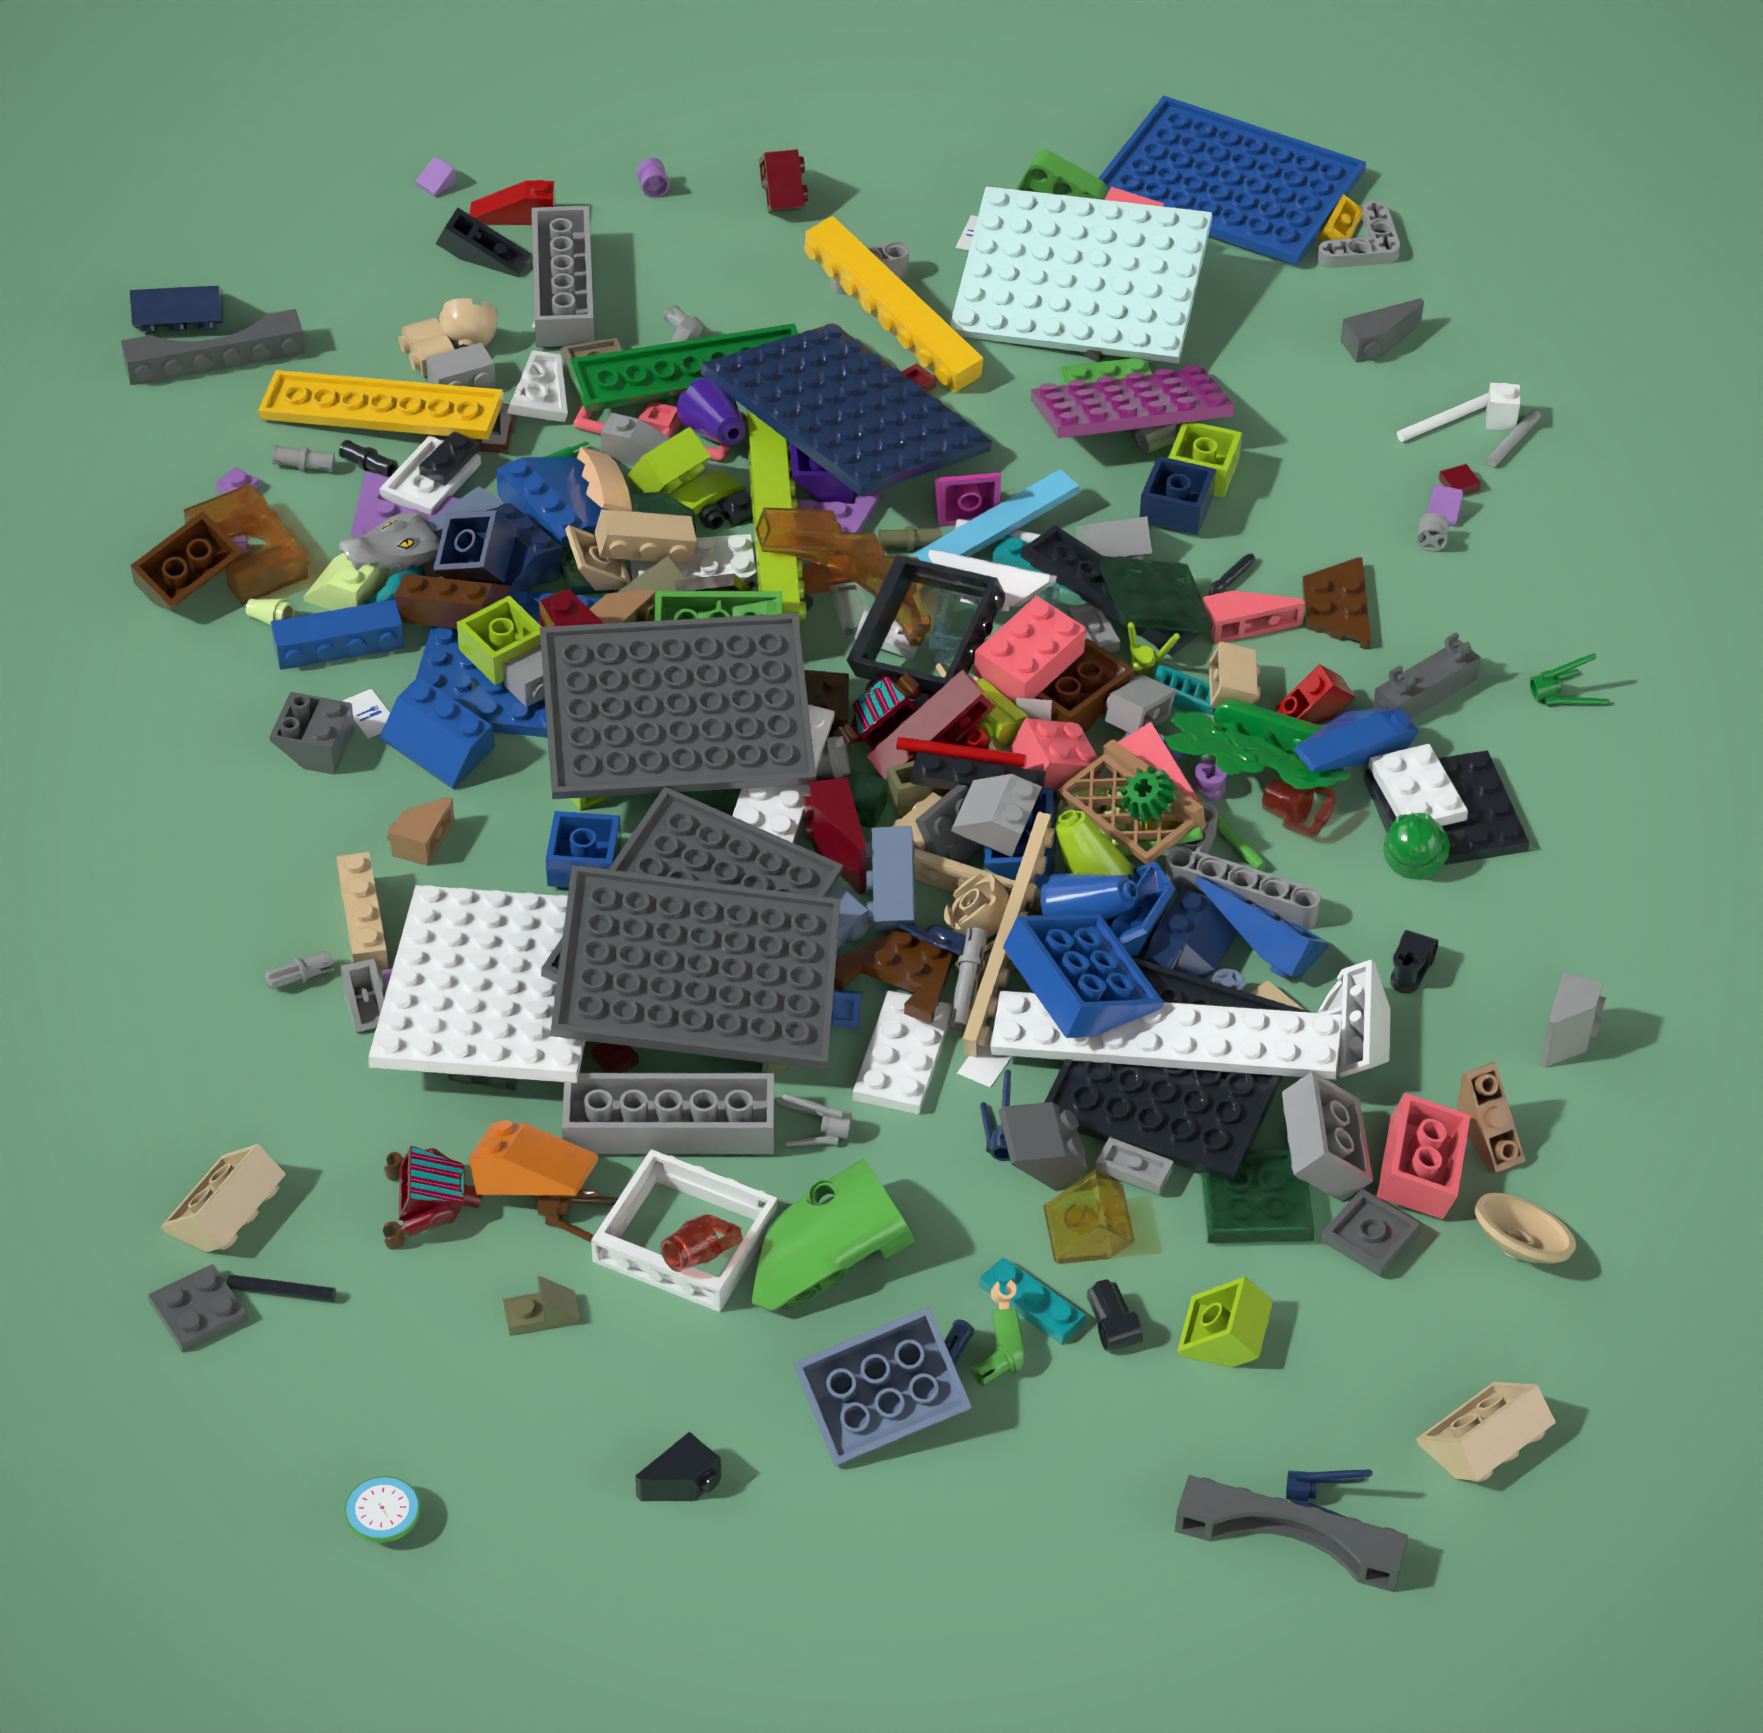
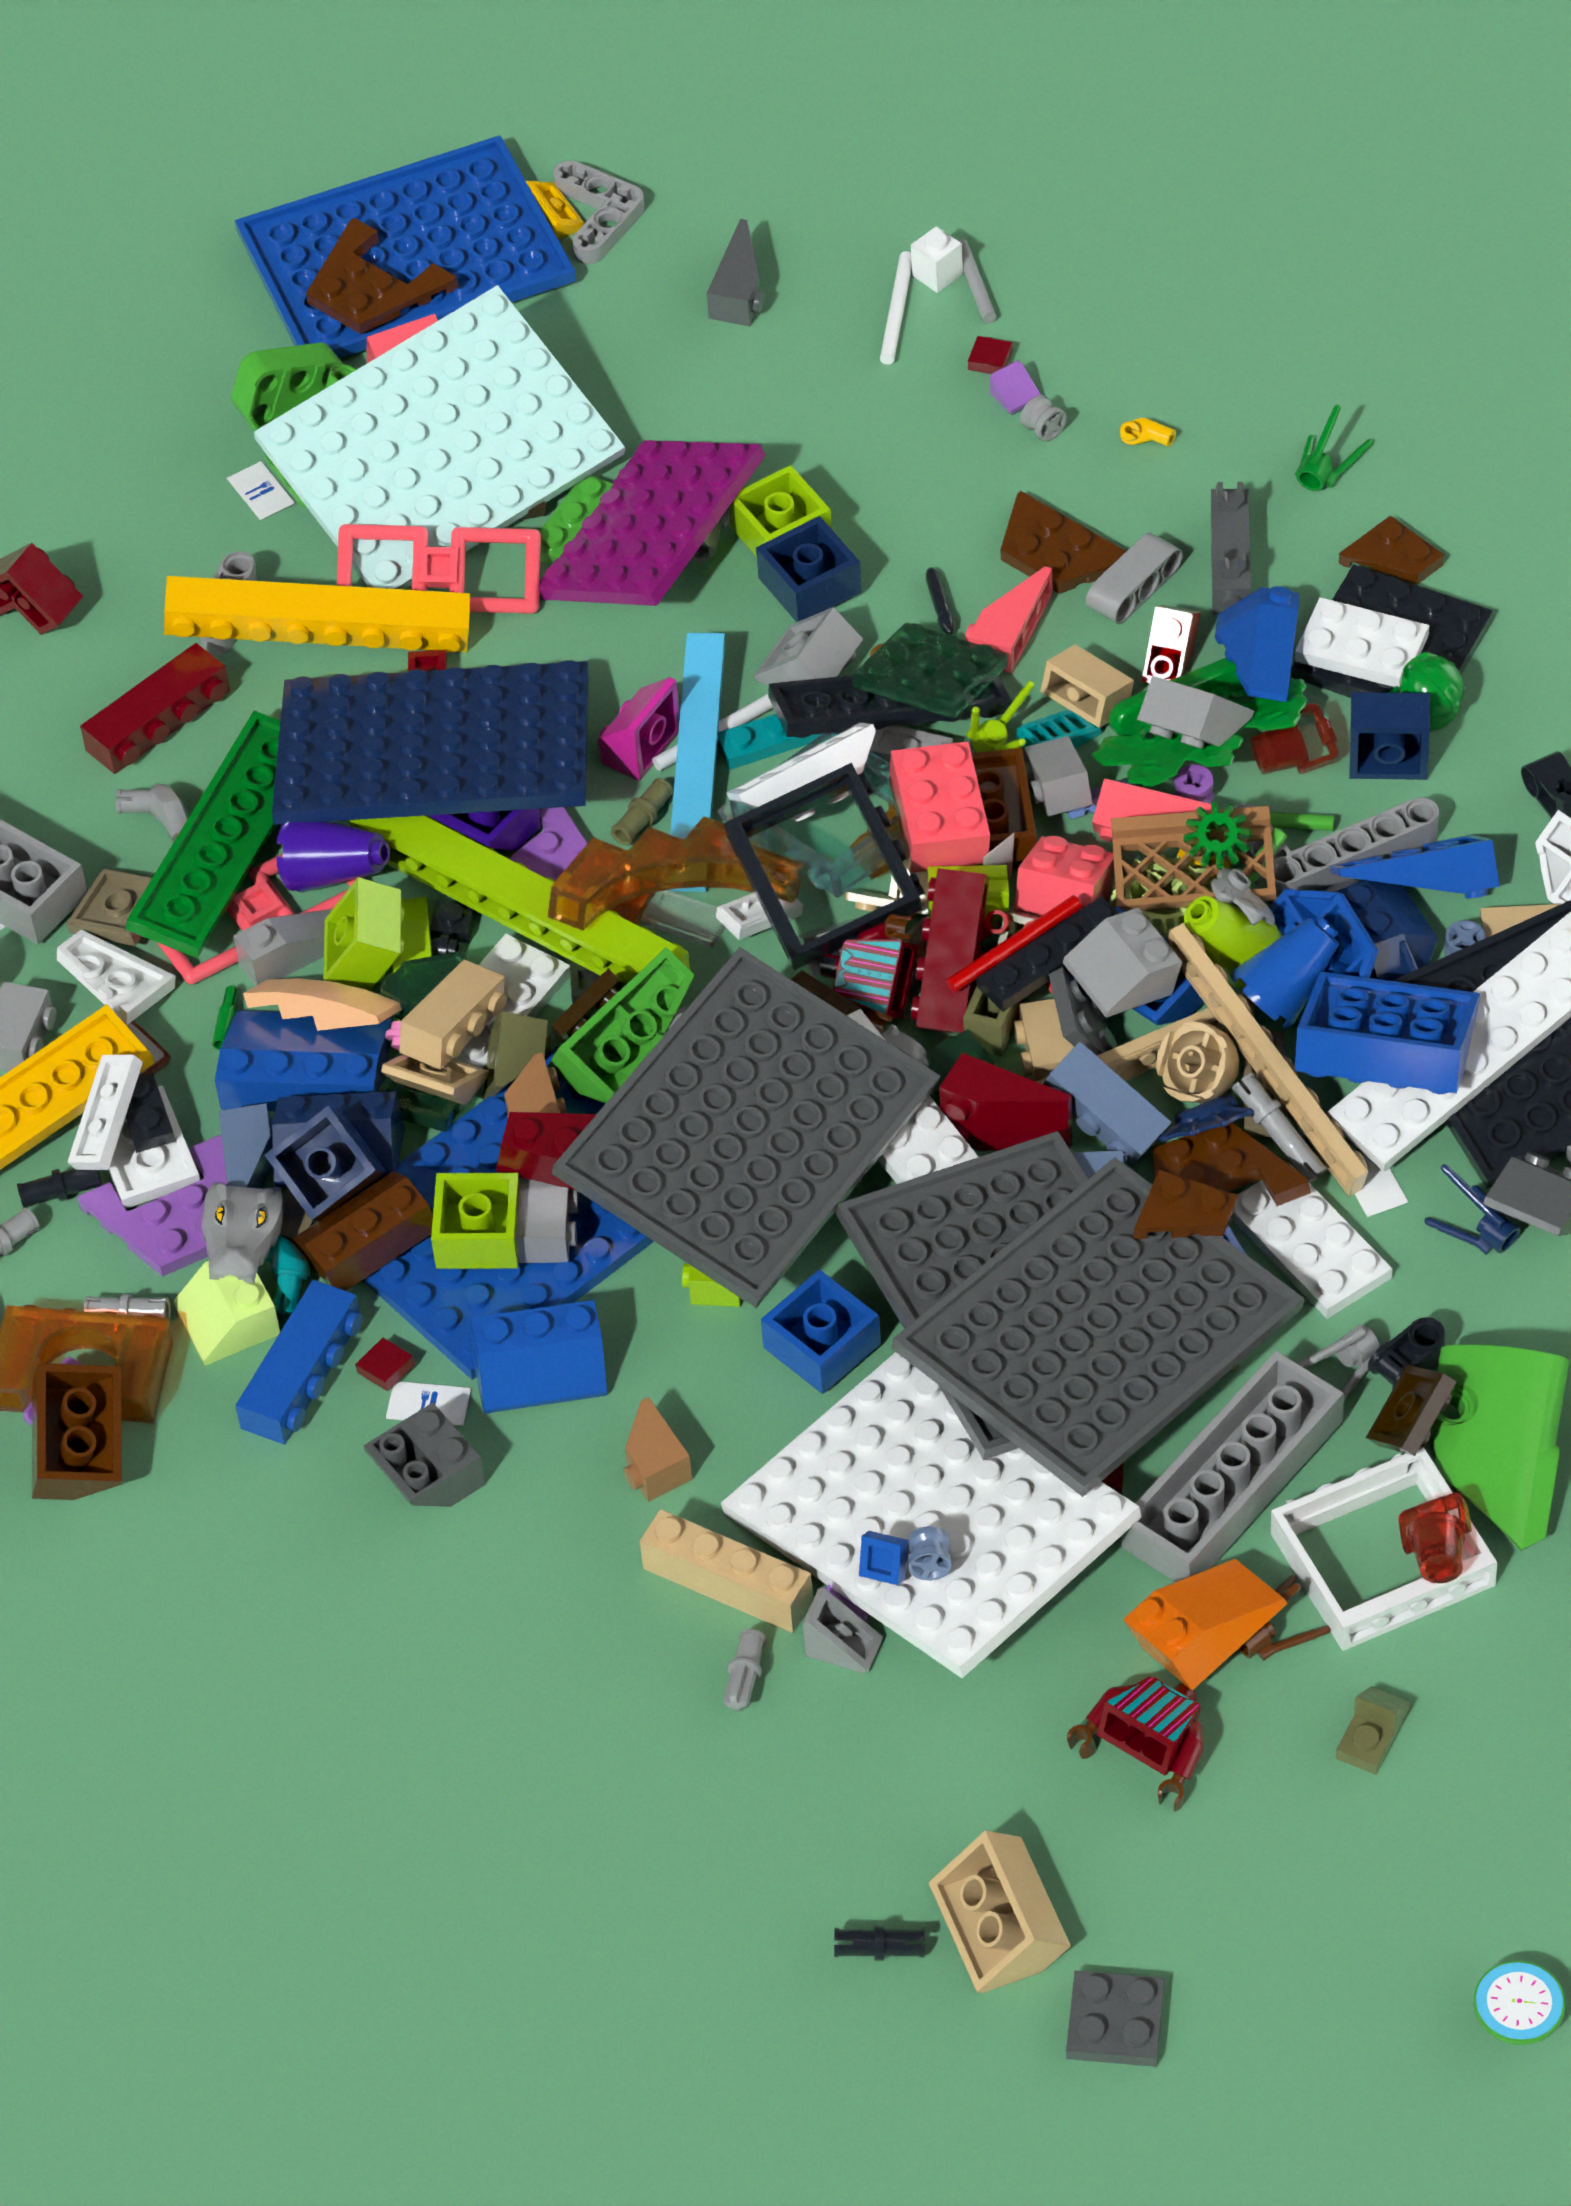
camera: 45 degrees left, 5 degrees up
black bar [227,1274,336,1302] -> none
yellowish green cone [246,598,295,626] -> none
none -> white plate [67,1055,143,1170]
none -> dark red brick [80,643,230,774]
none -> light grey pin [84,1294,170,1326]
none -> reddish brown wing [306,218,458,334]
none -> coral bar [337,524,541,614]
none -> dark red tile [355,1337,415,1391]
none -> black pin [834,1925,924,1961]
none -> blue tile [859,1531,909,1585]
none -> sand blue wheel [907,1526,952,1581]
none -> light grey beam [1086,532,1183,624]
none -> yellow arm [1119,417,1176,447]
none -> reddish brown wing [1133,1170,1238,1239]
none -> light grey slope [1137,675,1254,749]
none -> light grey plate [1211,868,1275,926]
none -> reddish brown wing [1339,516,1444,585]
none -> dark blue brick [1349,692,1430,780]
none -> dark brown plate [1366,1365,1456,1456]
none -> black piece [1368,1317,1445,1390]

